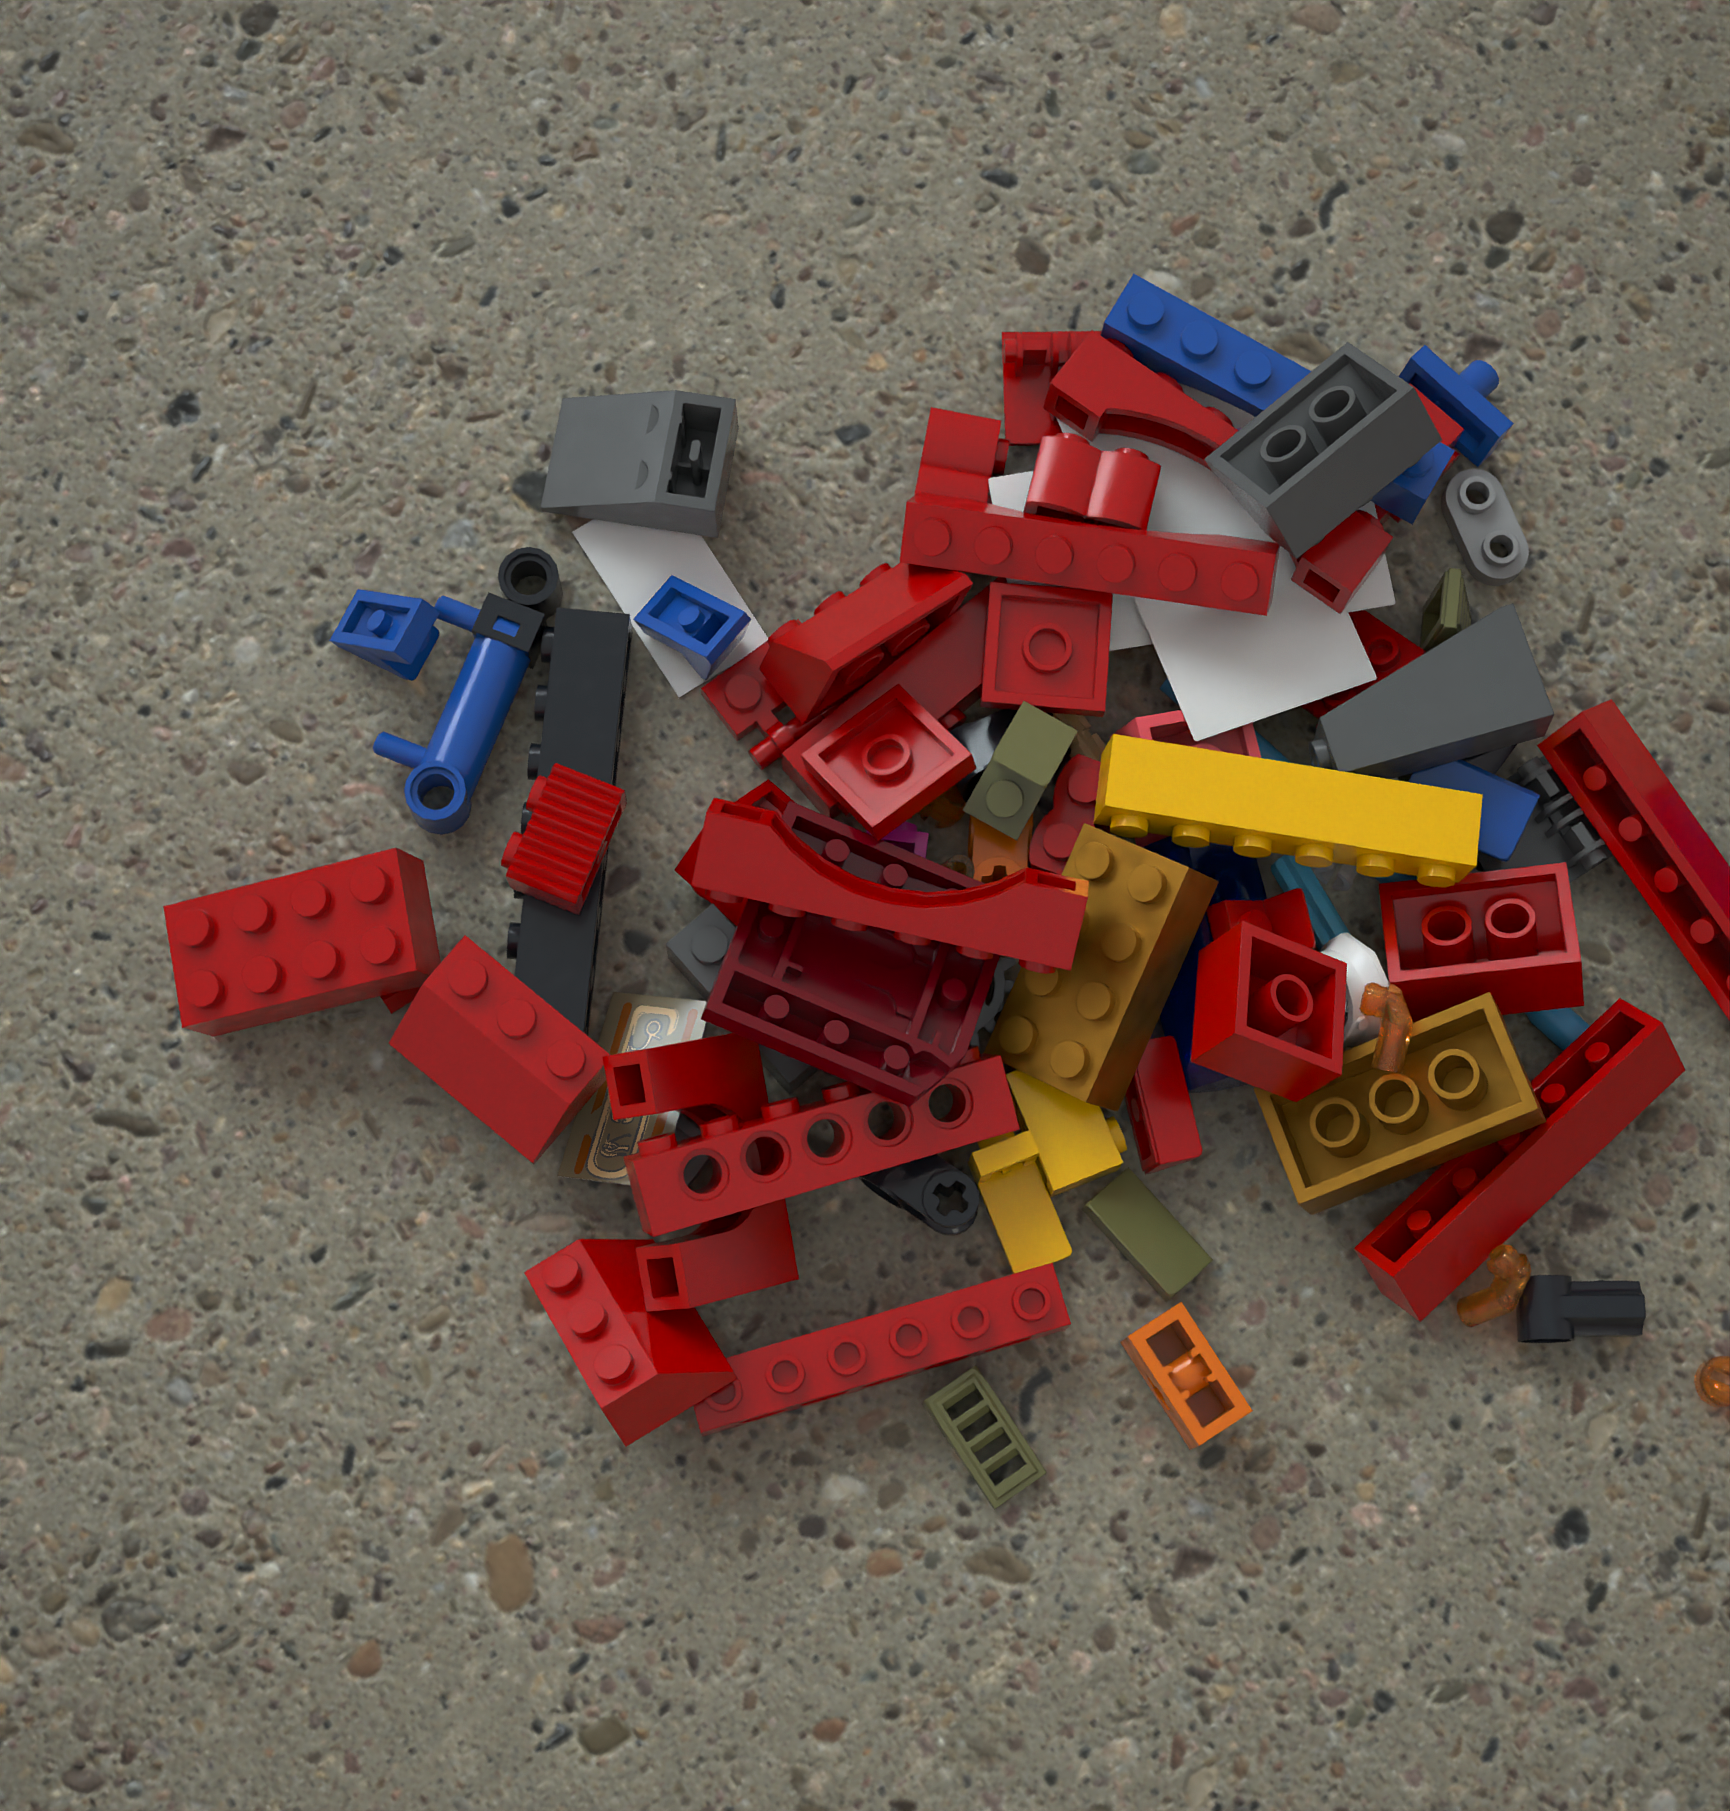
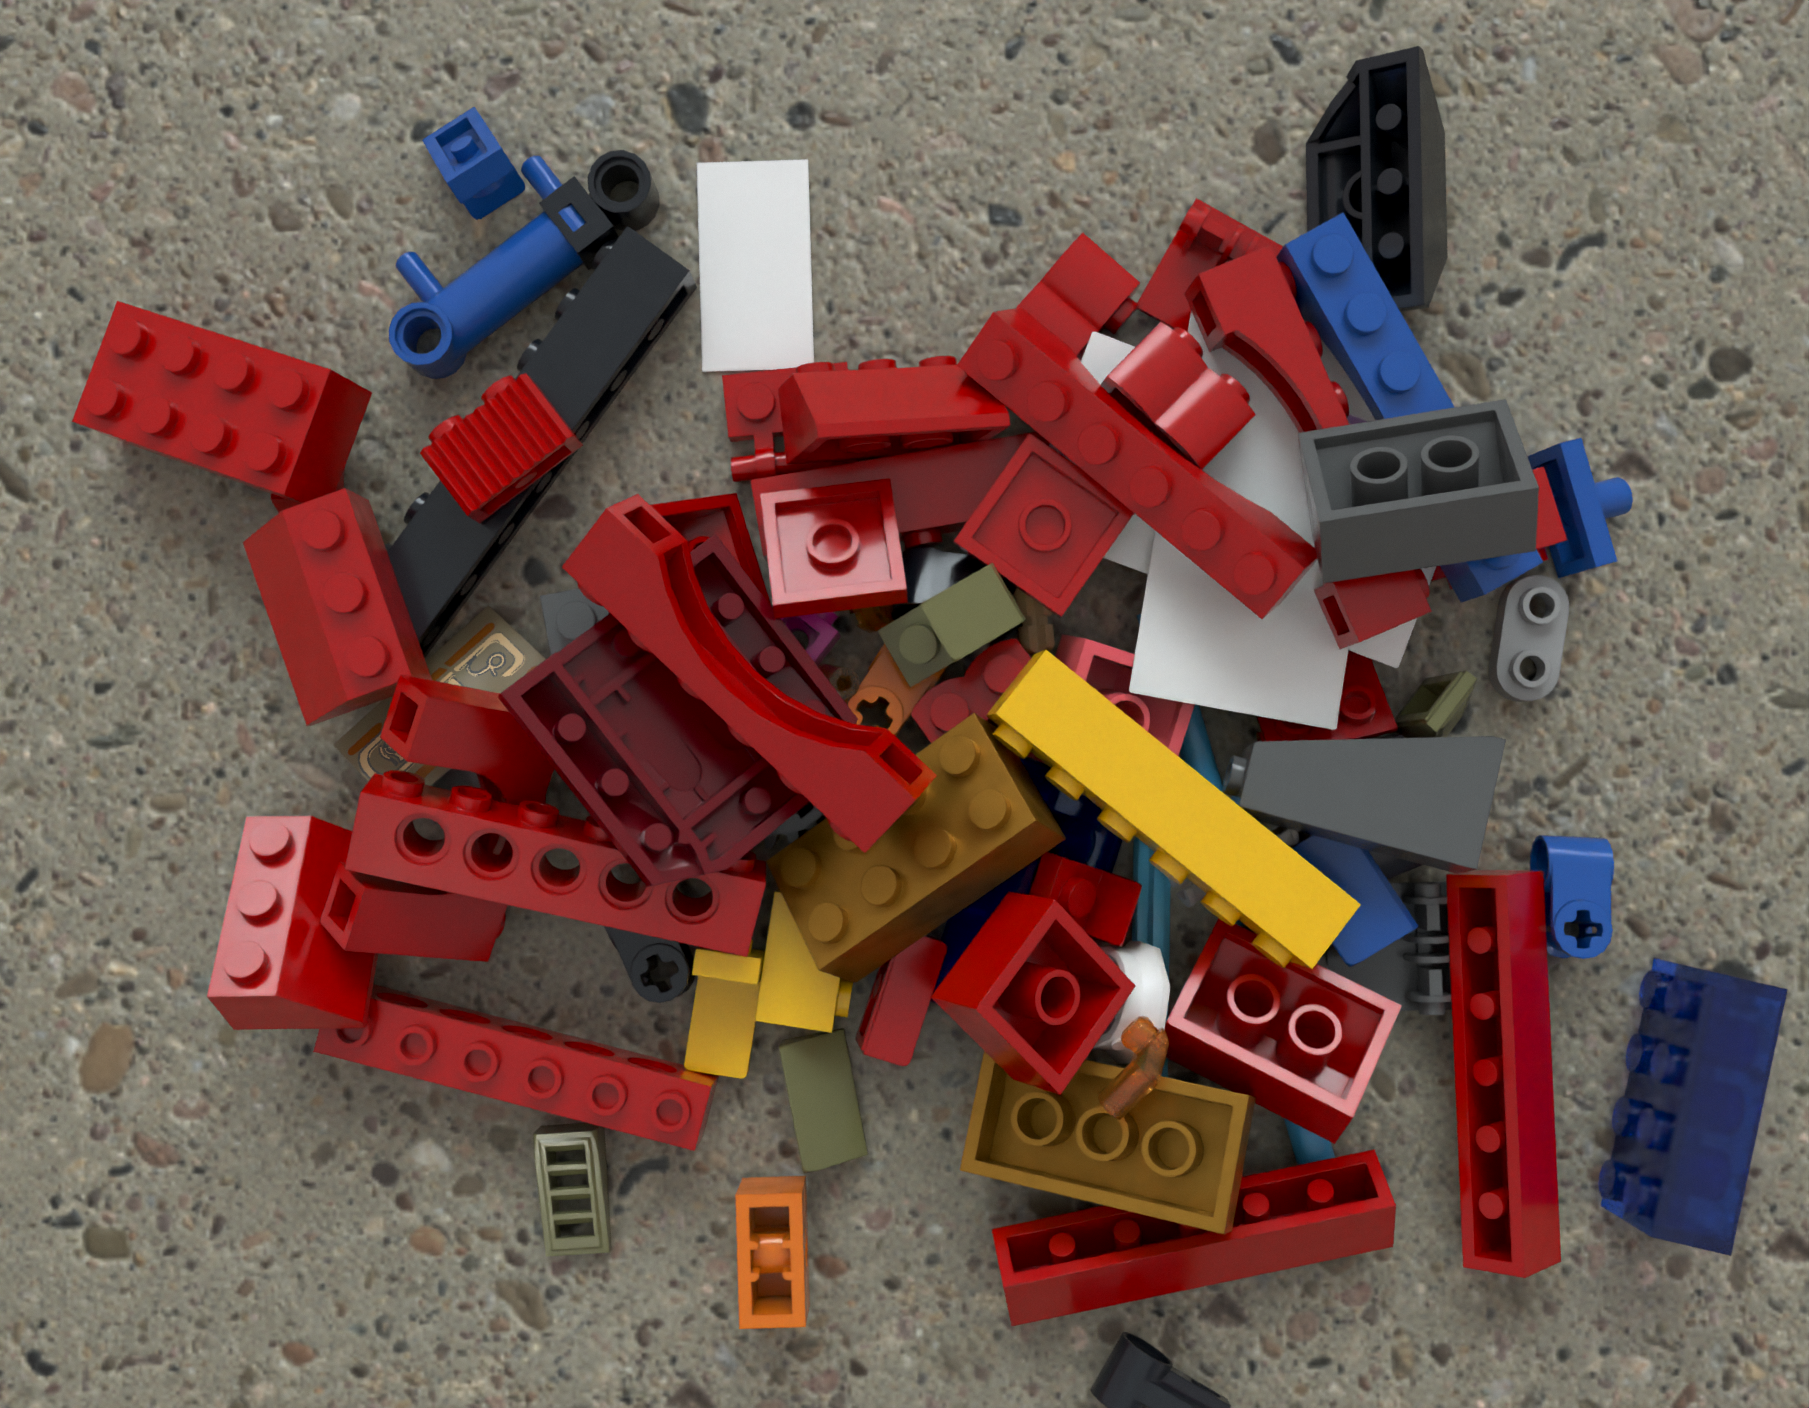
camera: 40 degrees right, 10 degrees up
dark grey slope [541,390,739,538] -> none
blue slope [633,575,751,680] -> none
clear orange arm [1457,1244,1532,1327] -> none
none -> black wedge [1306,46,1448,312]
none -> blue piece [1530,835,1614,959]

